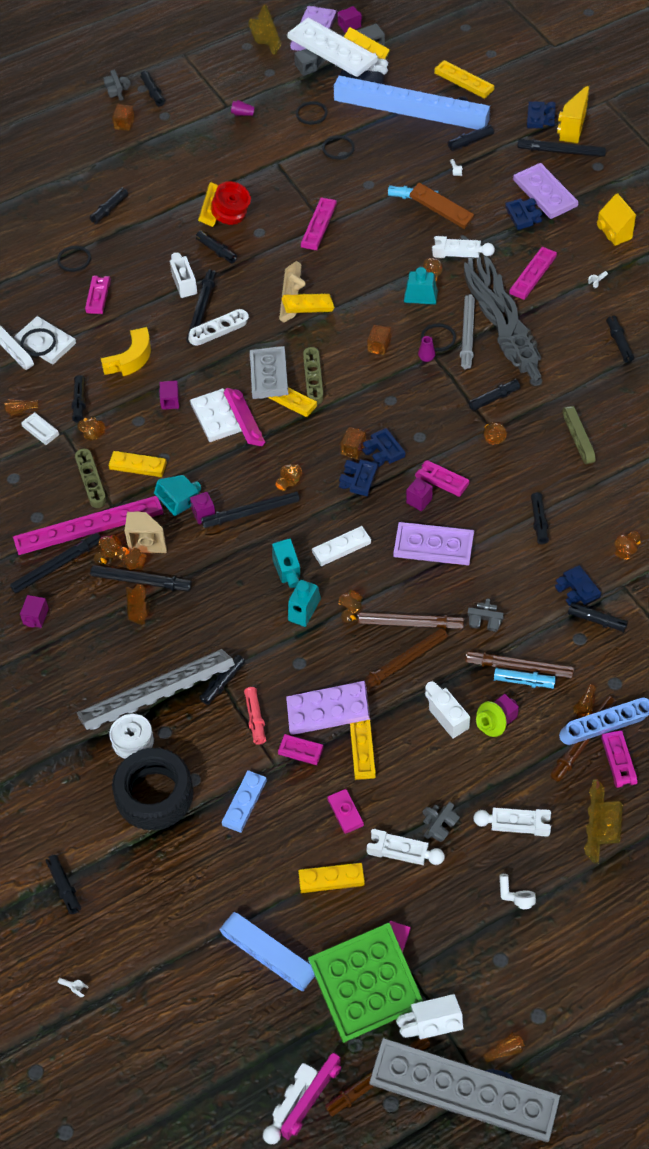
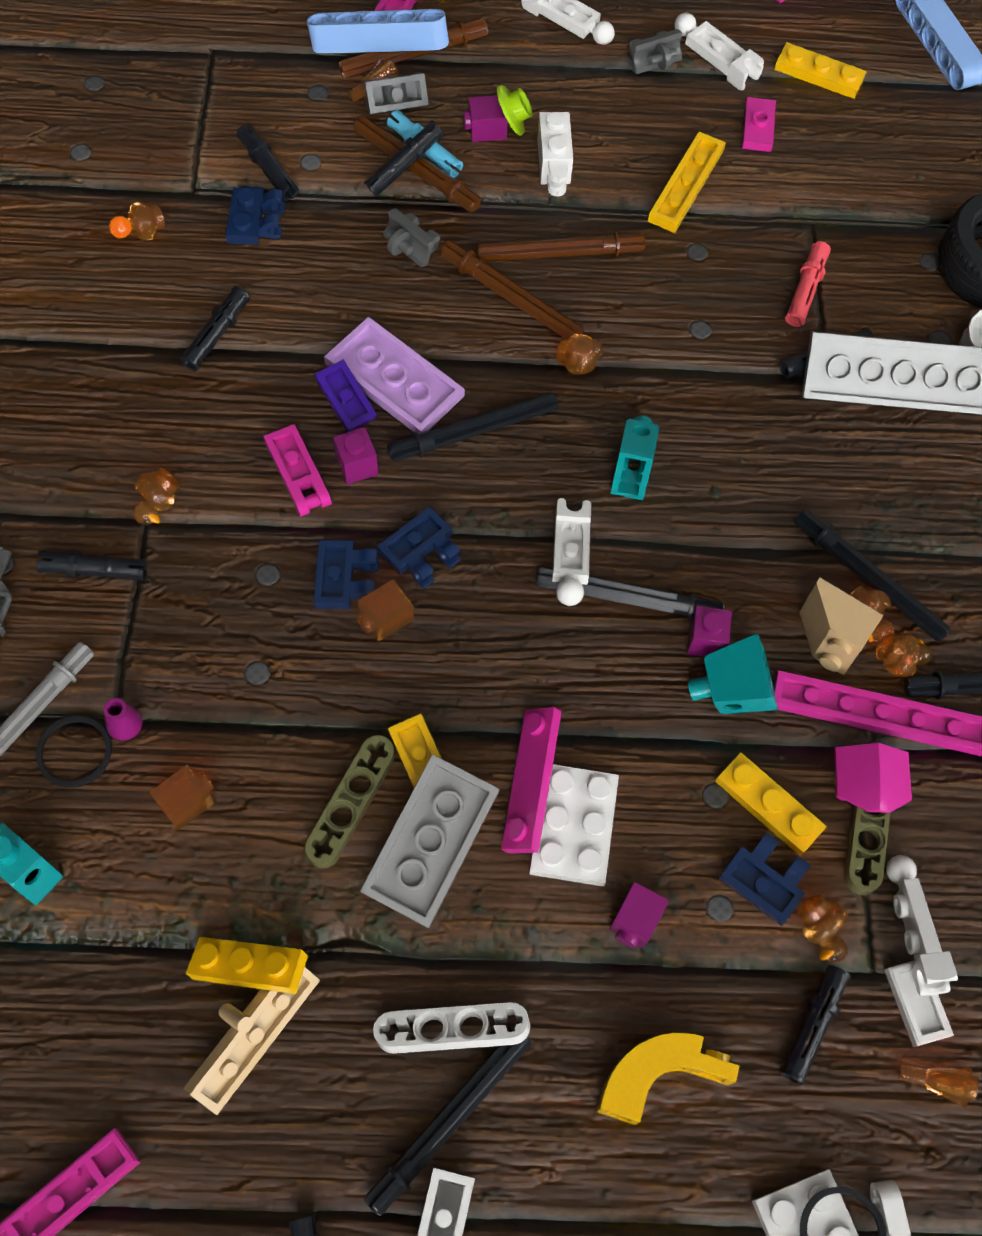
camera: 155 degrees left, 10 degrees up
clear orange hinge [126,584,147,626] -> none
light blue plate [222,771,267,833] -> none
clear orange animal [275,464,302,491] -> none
dark pink plate [278,734,323,765] -> none
lavender plate [286,681,370,735] -> none
teal torso [288,580,321,627] -> none
white plate [312,526,371,566] -> none
olive beam [563,405,595,464] -> none
none -> dark purple plate [315,359,377,432]
none -> brick [362,71,429,114]
none -> black pin [364,120,445,197]
none -> black axle [387,393,558,462]
none -> white plate [552,498,591,606]
none -> dark blue plate [719,833,811,926]
none -> dark pink slope [834,743,912,813]
none -> white plate [886,855,958,996]

